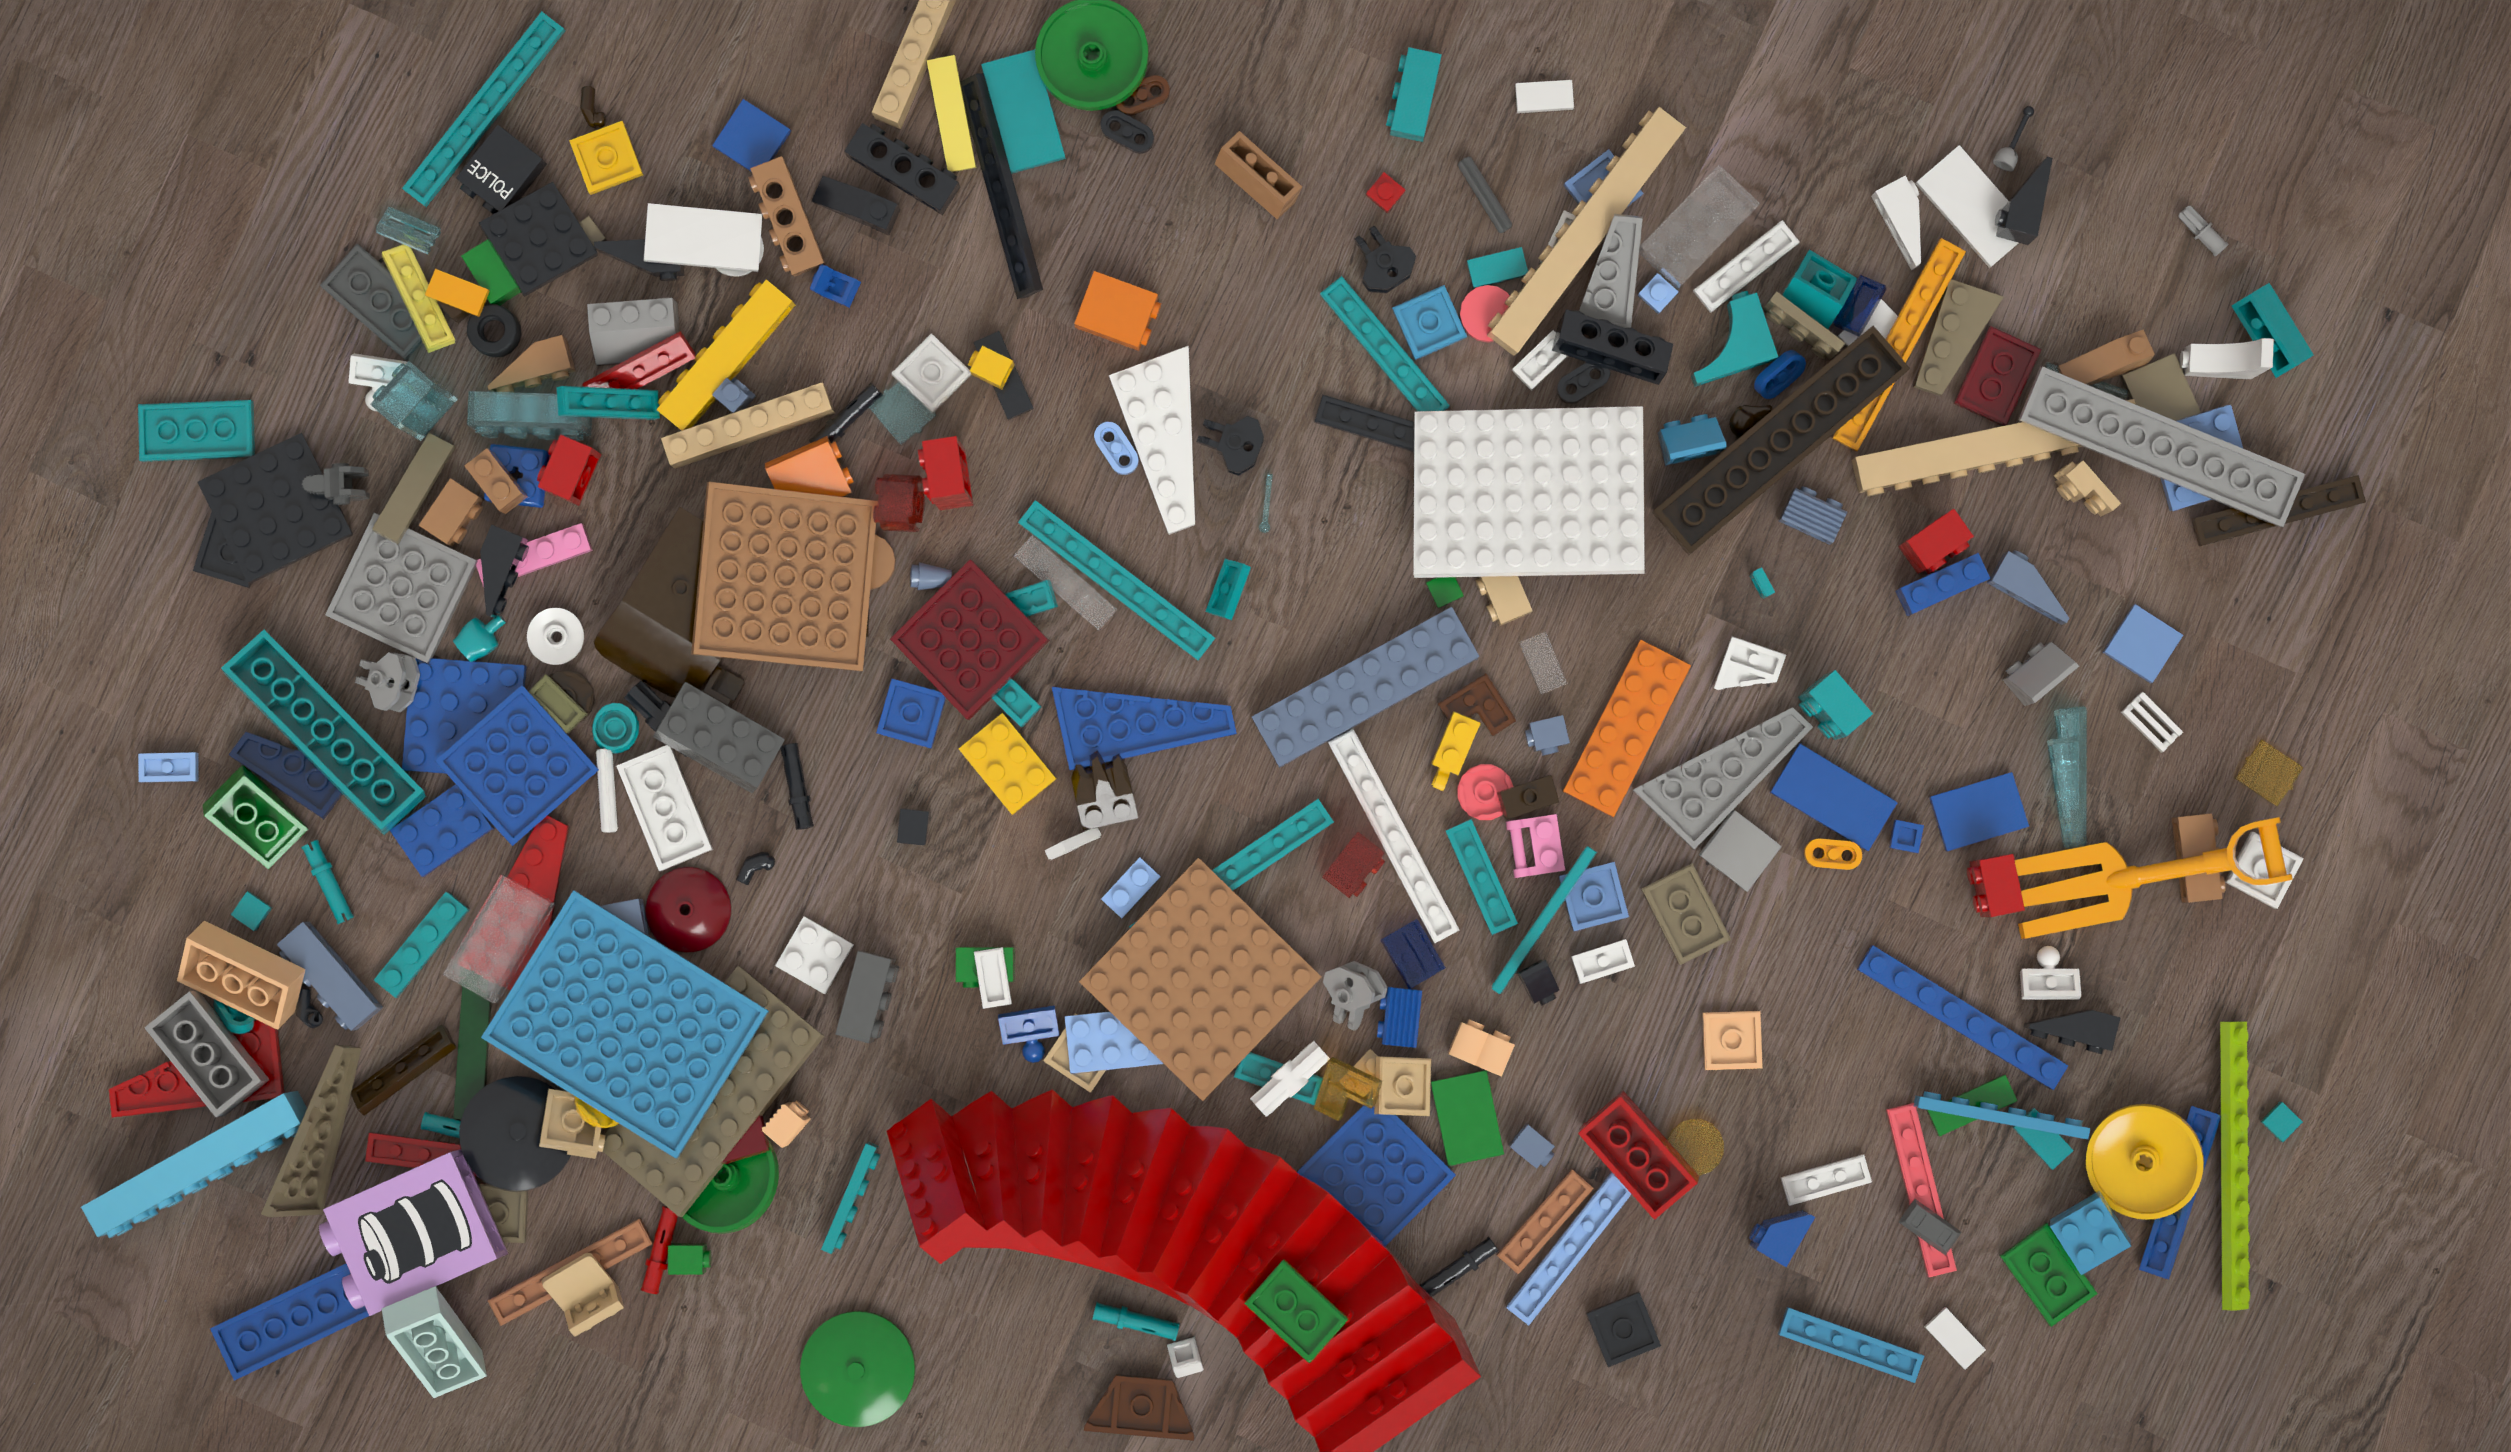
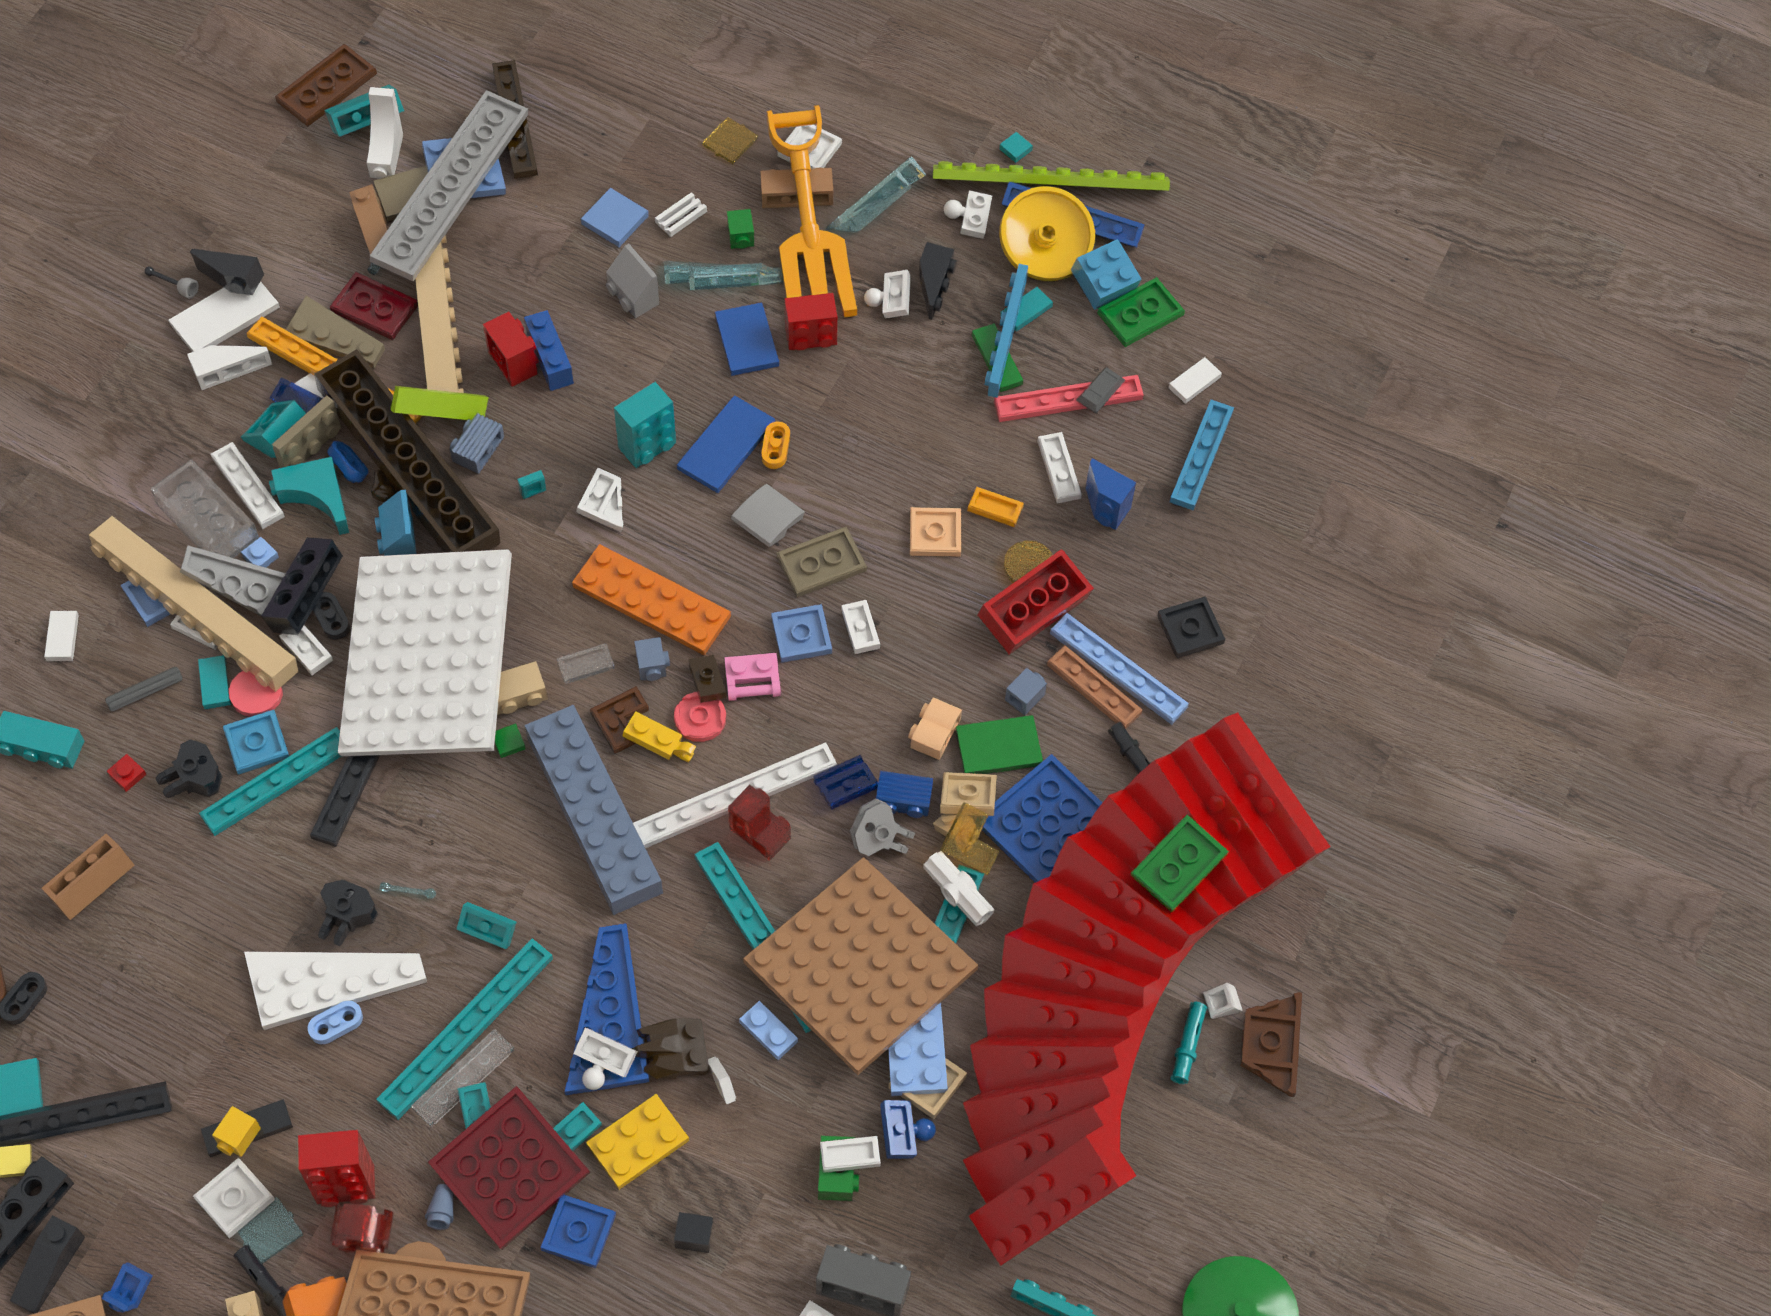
camera: 95 degrees left, 25 degrees down
orange brick [1074,271,1162,351] -> none
teal plate [1445,819,1518,935] -> none
teal tile [1491,846,1597,994] -> none
black slope [1517,960,1559,1006] -> none
light grey wing [1632,707,1813,850] -> none
blue plate [1857,945,2068,1090] -> none
blue plate [1889,820,1924,853] -> none
sand blue slope [1987,550,2069,625] -> none
tan plate [2054,461,2121,517] -> none
light grey axle [2178,205,2228,256] -> none
none -> reddish brown tile [275,43,377,127]
none -> lime tile [391,386,488,420]
none -> white plate [573,1028,638,1090]
none -> green brick [727,209,754,249]
none -> clear light blue wedge [825,156,926,233]
none -> white plate [944,190,992,239]
none -> light orange tile [967,487,1024,527]

